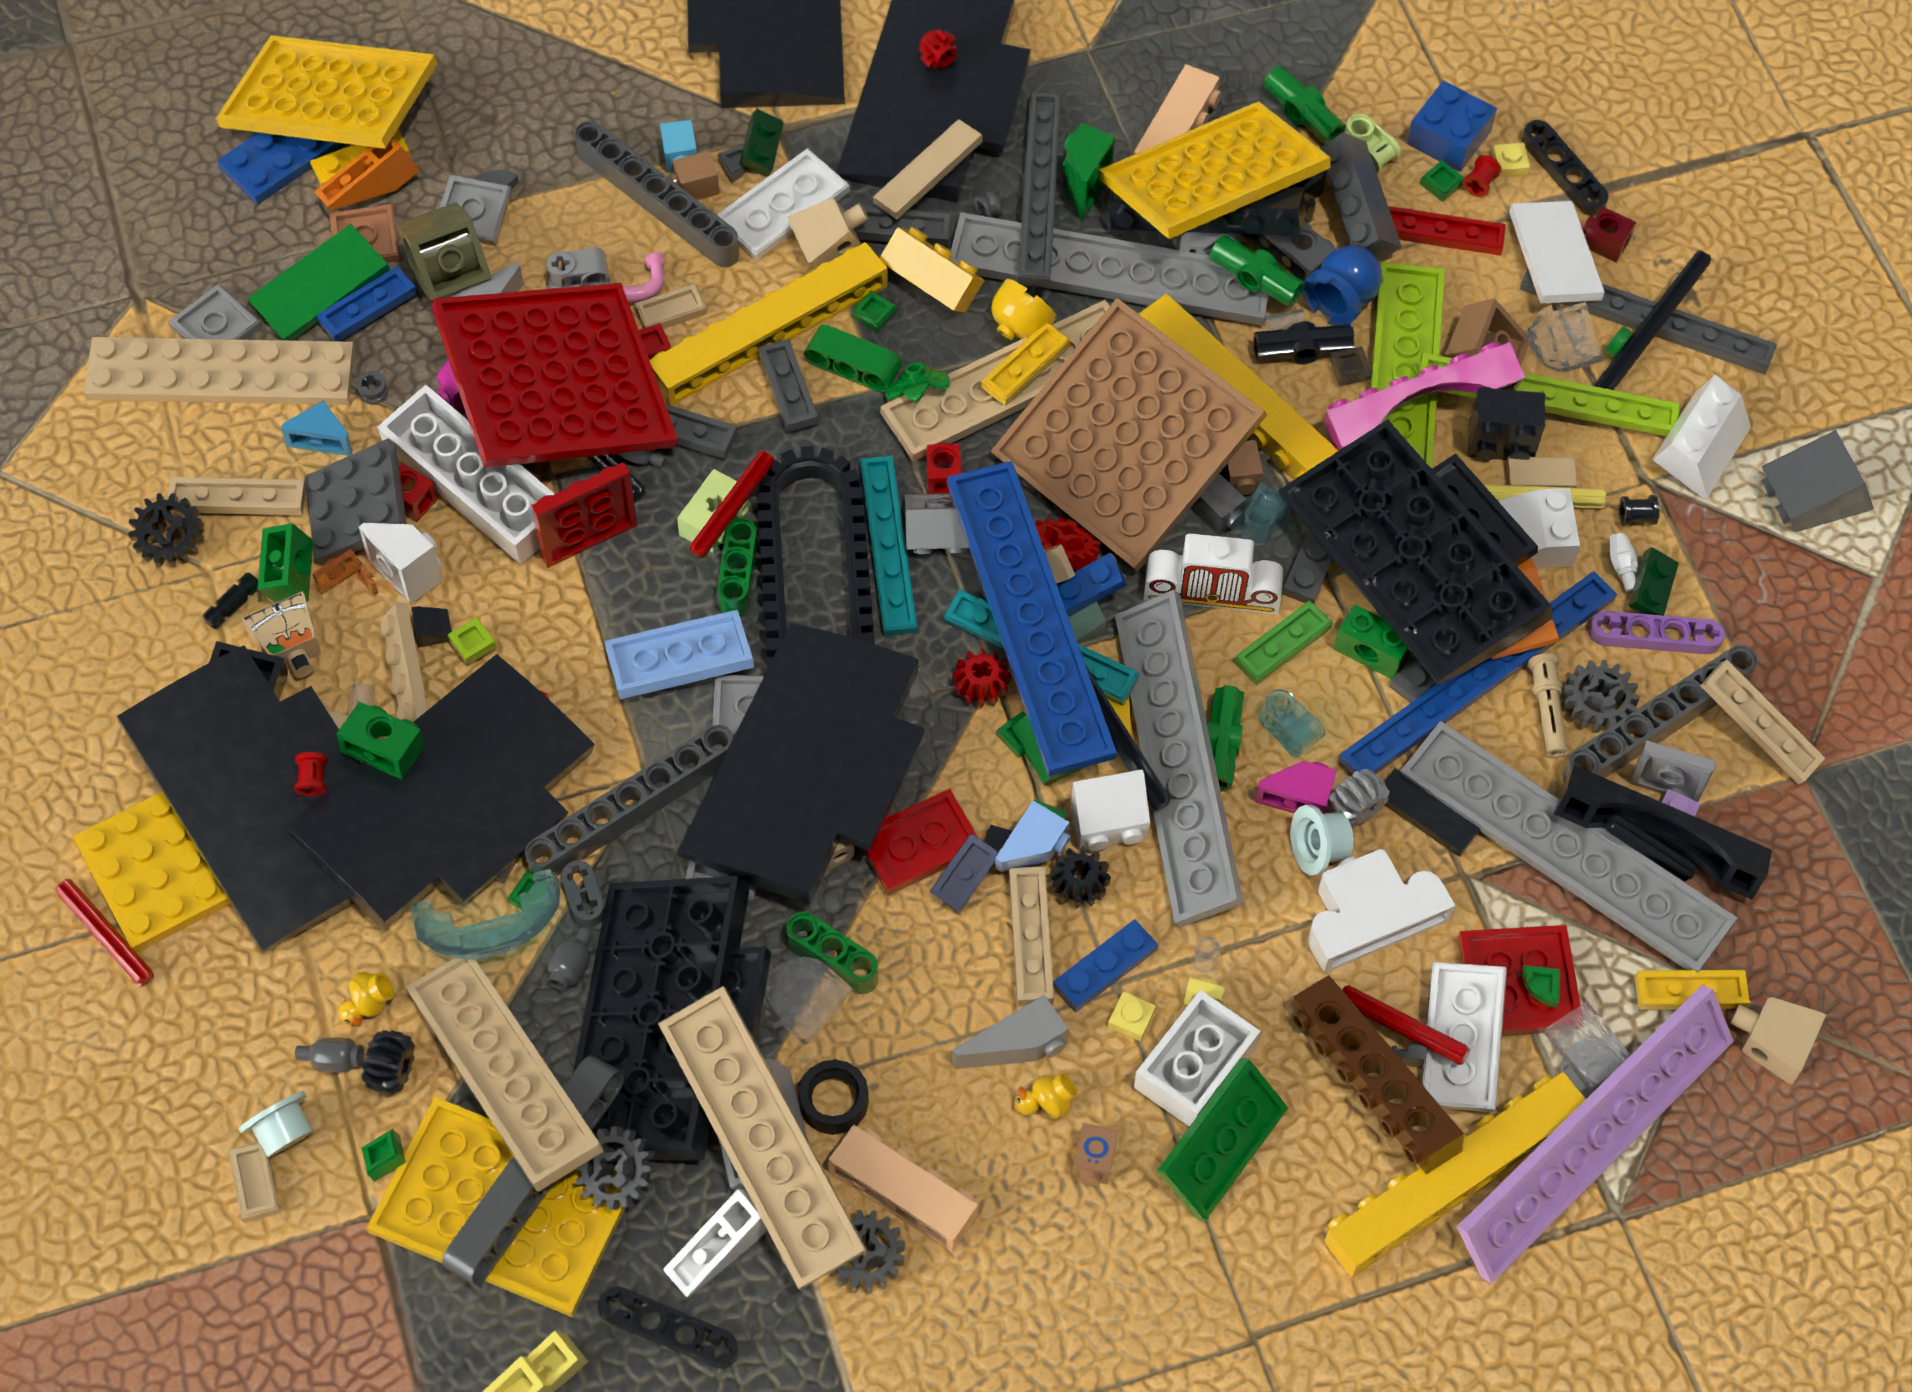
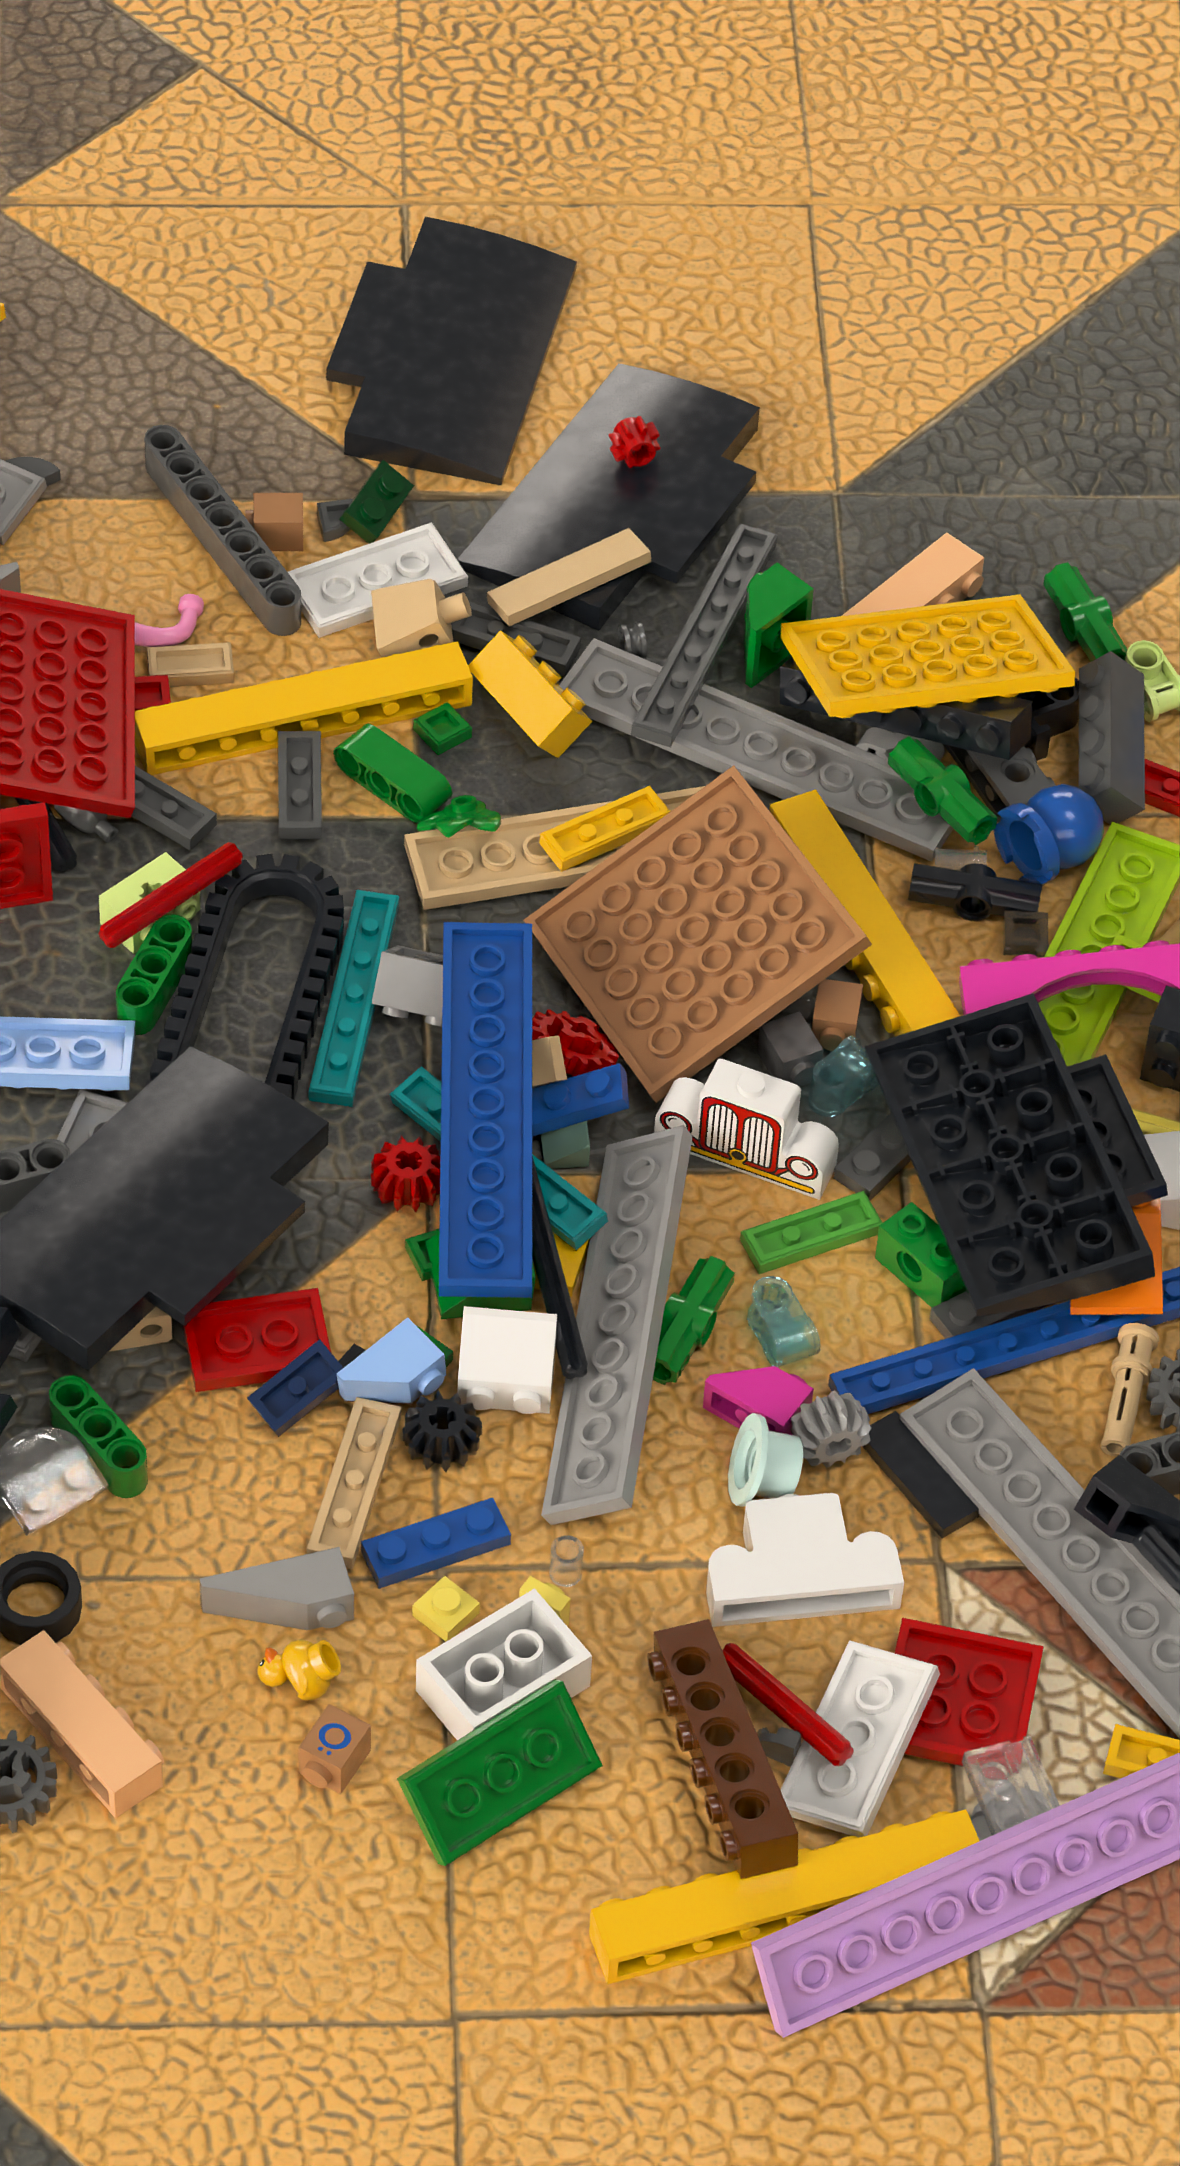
camera: 15 degrees right, 10 degrees down
light grey piece [546,247,610,289] -> none
medium azure brick [660,120,697,173] -> none
red brick [927,442,961,494] -> none
yellow cylinder [991,279,1056,341] -> none
green tile [1521,965,1560,1008] -> none

